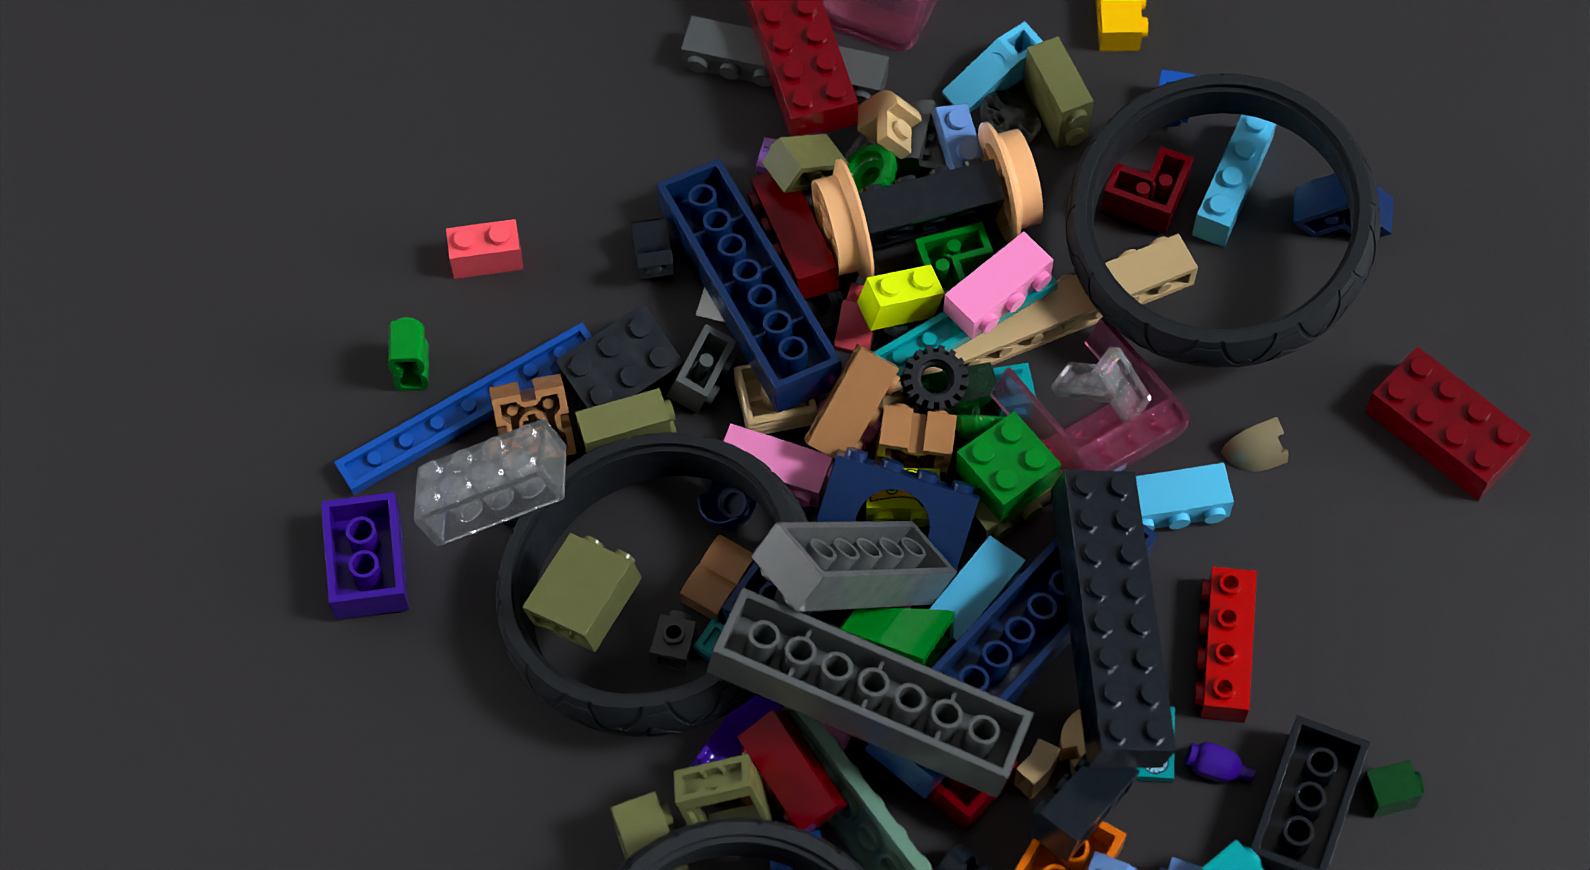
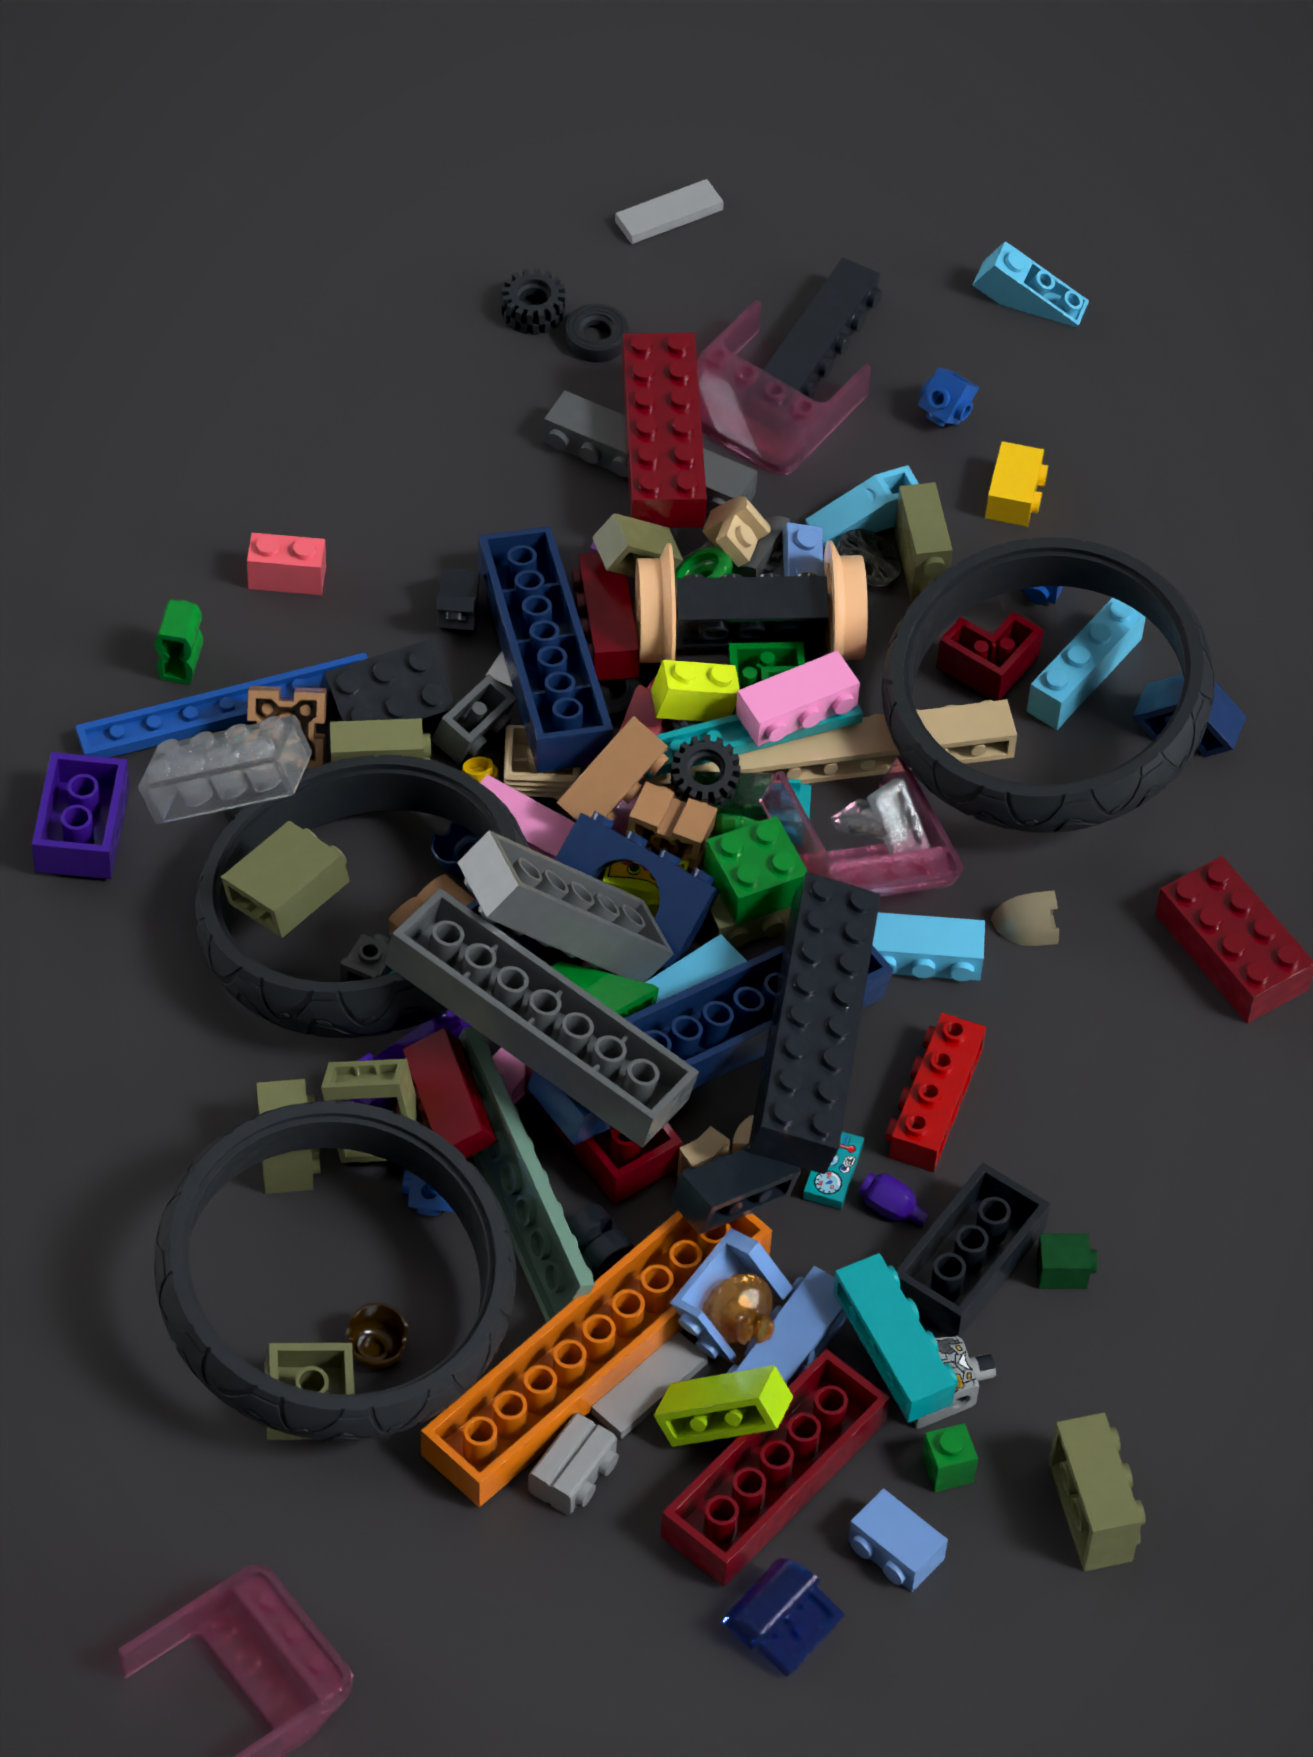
camera: 10 degrees right, 10 degrees down
none -> yellow plate [461,756,499,783]

